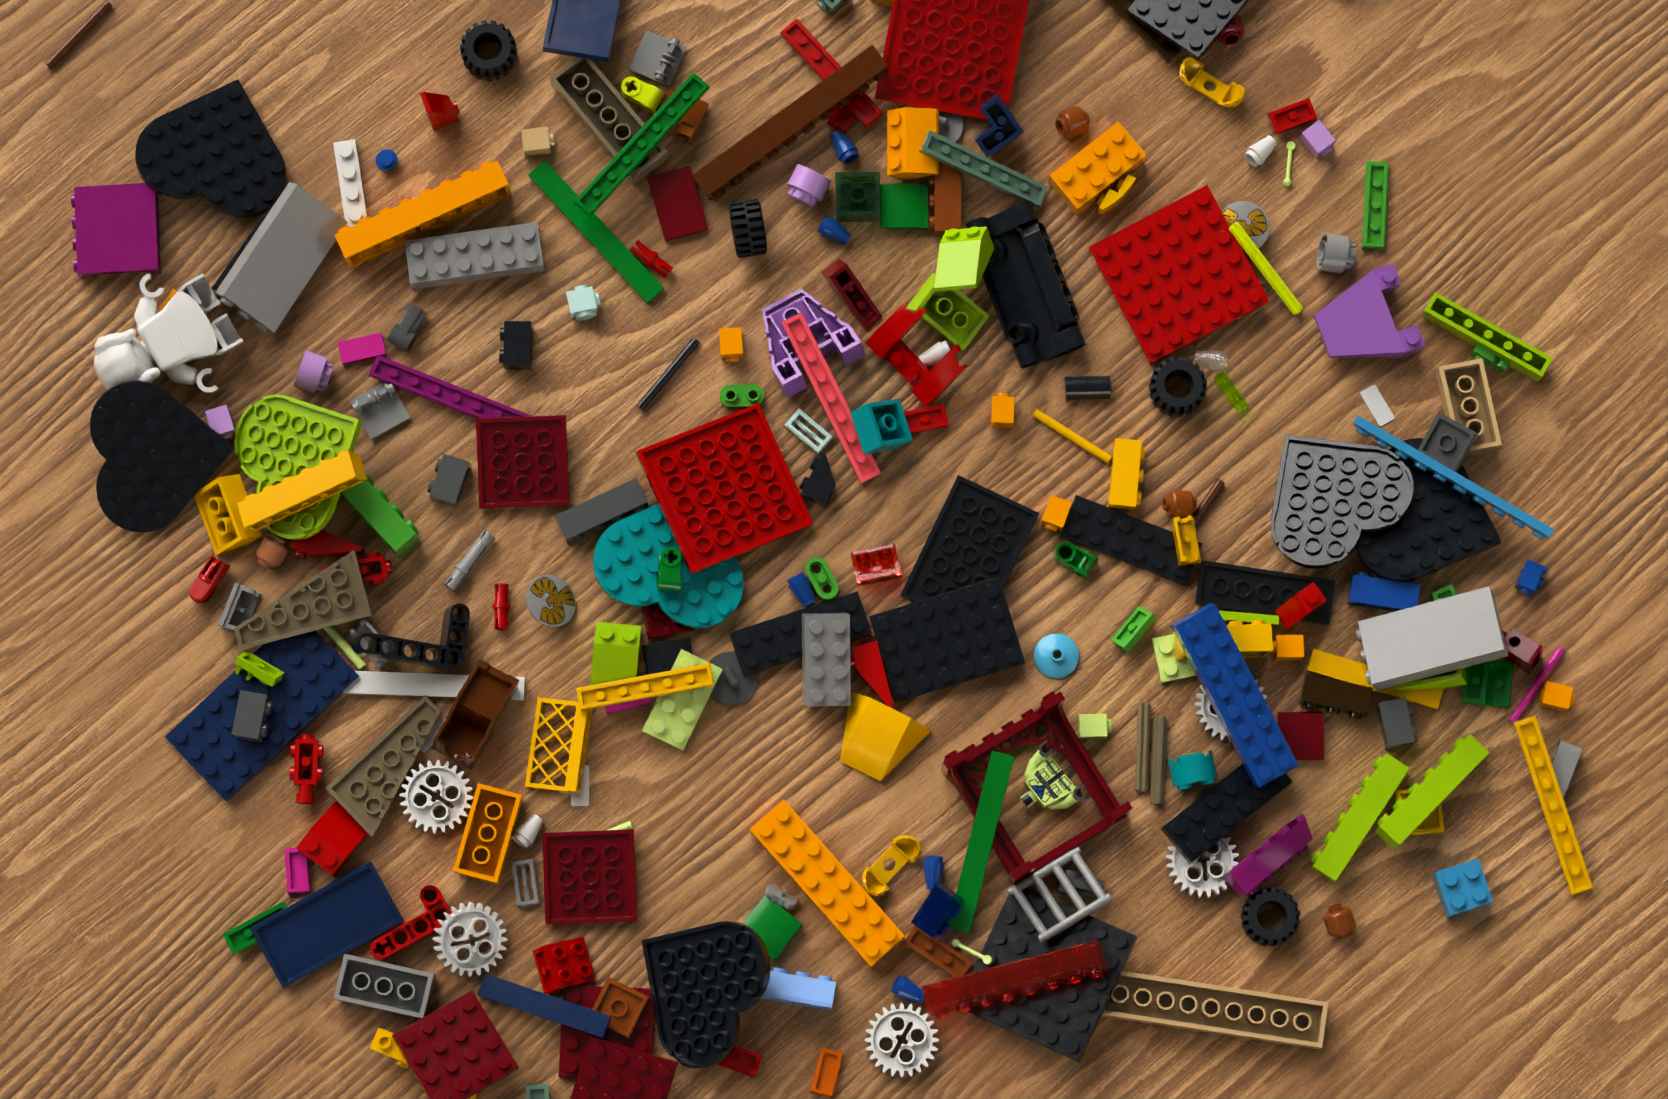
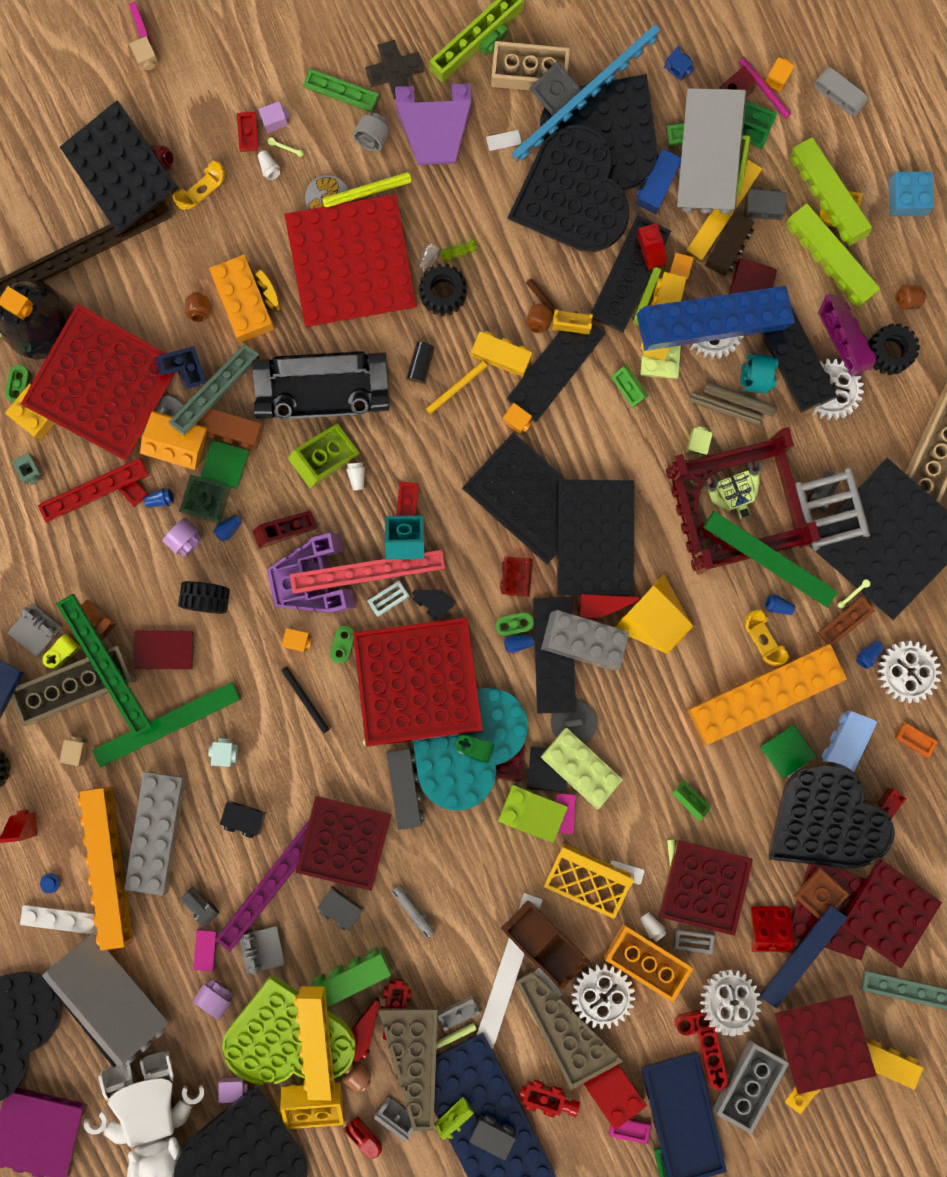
camera: 75 degrees left, 5 degrees up
black beam [351,603,470,670] -> none
red pin [492,583,510,631] -> none
shield [526,575,576,627] -> none
yellow tile [576,663,715,711] -> none
red pin [630,240,673,278] -> none
reddish brown brick [692,45,890,200] -> none
light grey piece [765,884,797,910] -> none
red wedge [865,302,967,407] -> none
clear blue brick [911,884,964,938] -> none
clear red brick [922,940,1108,1018] -> none
slope [934,226,994,292] -> none
light orange brick [990,393,1015,428] -> none
medium azure dish [1034,634,1079,679] -> none
green piece [1054,542,1099,579] -> none
yellow tile [1513,715,1593,895] -> none
none -> clear smoke plate [365,40,424,99]
none -> bright green plate [672,780,711,821]

